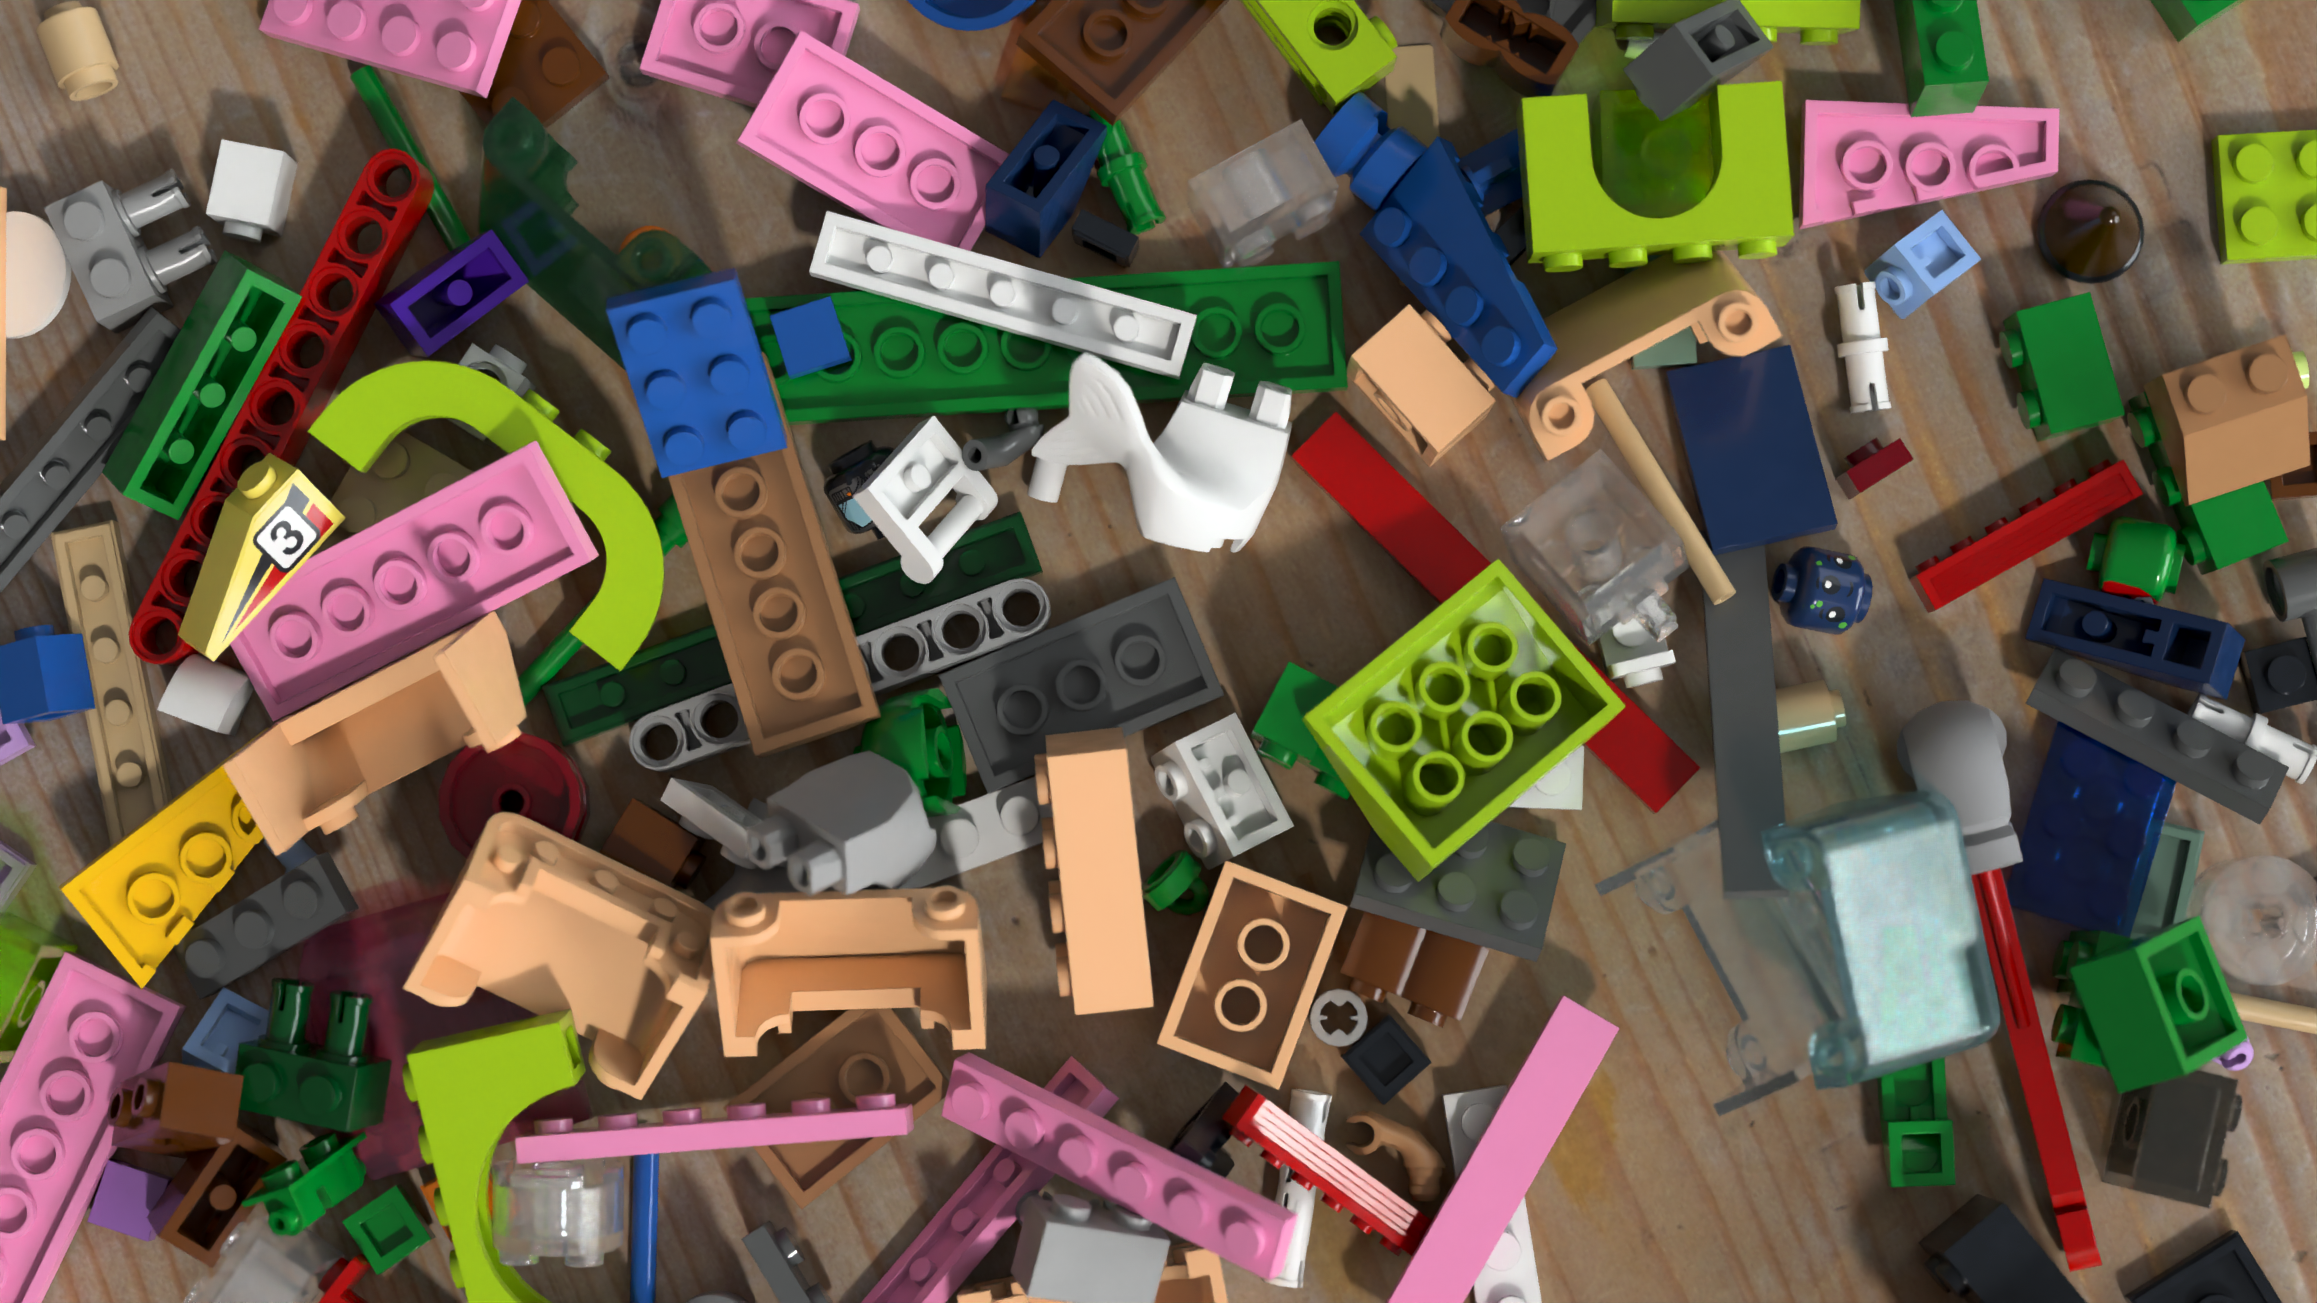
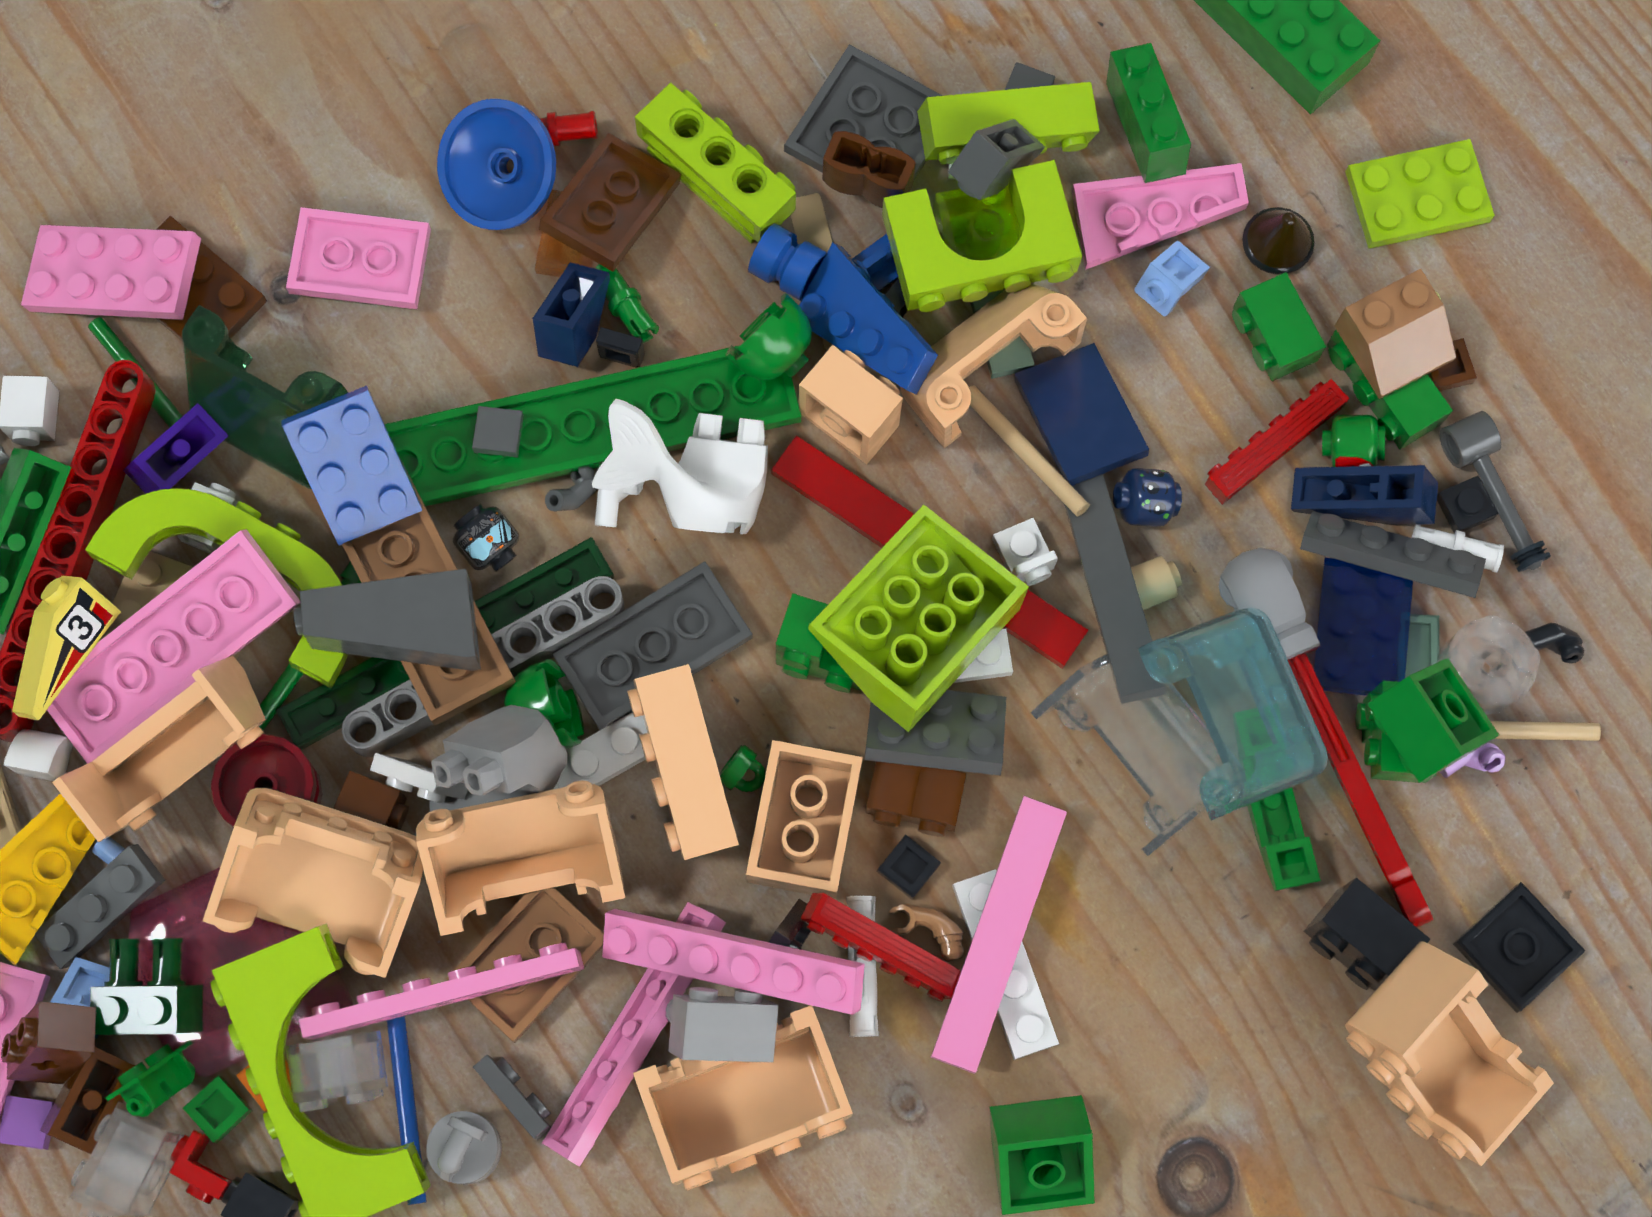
camera: 15 degrees left, 10 degrees down
bright pink plate [736,30,1009,251] -> none
blue tile [770,296,852,379] -> none
white plate [809,211,1197,380] -> none
white plate [853,415,998,584] -> none
white bracket [1151,712,1294,870] -> none
clear brick [1187,119,1339,268] -> none
light grey bush [1309,988,1368,1047] -> none
clear hinge [1500,449,1689,646] -> none
white pin [1834,282,1891,414] -> none
dark red plate [1836,438,1914,500] -> none
clear smoke brick [2102,1069,2242,1209] -> none
none -> dark grey slope [294,569,481,671]
none -> dark grey tile [472,406,524,457]
none -> green cylinder [725,293,812,380]

